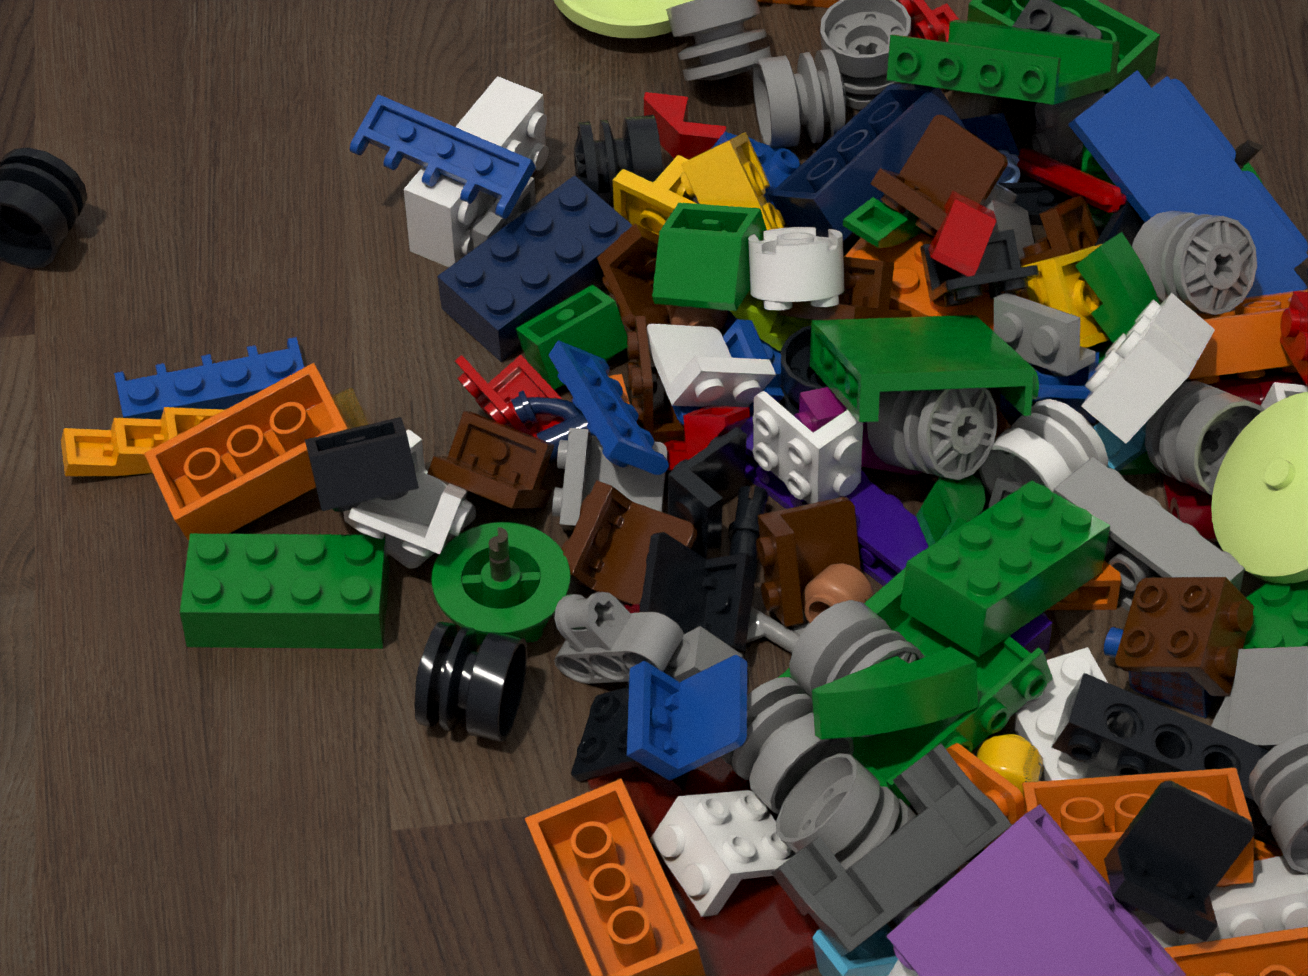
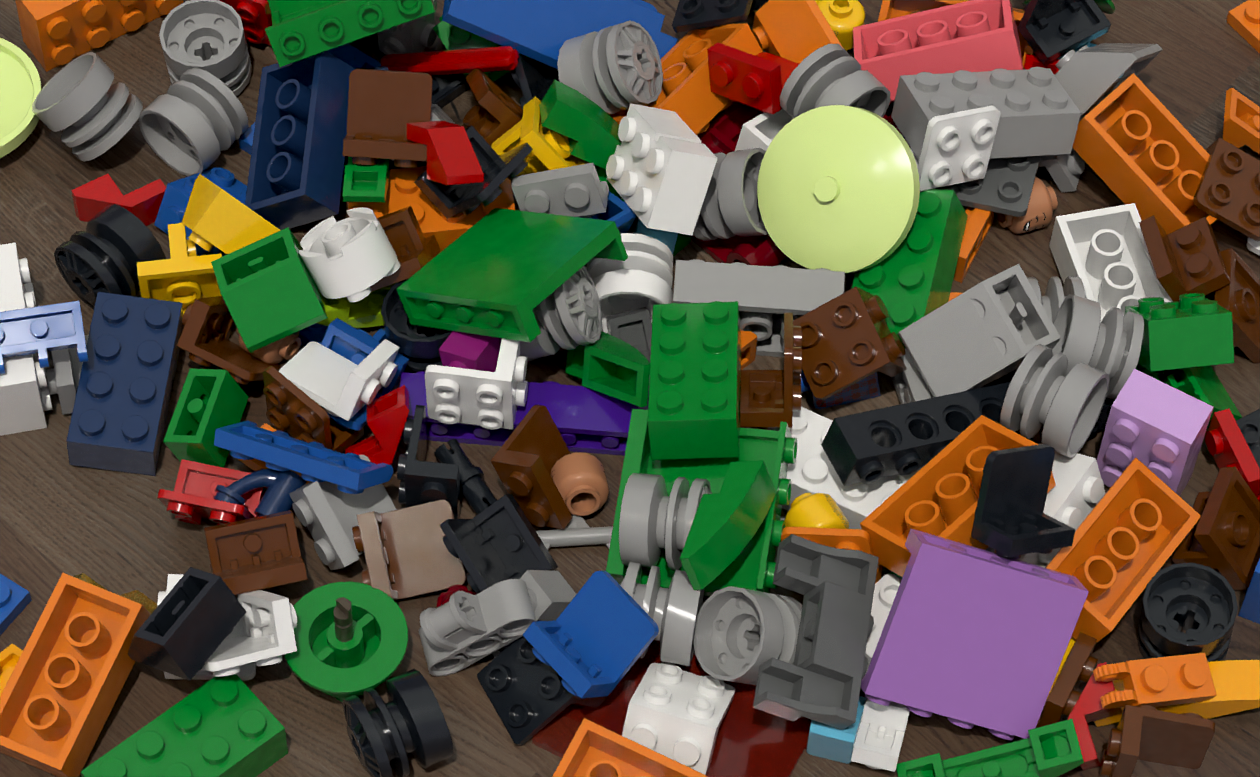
camera: 45 degrees left, 5 degrees up
none -> reddish brown bracket [740,313,802,430]

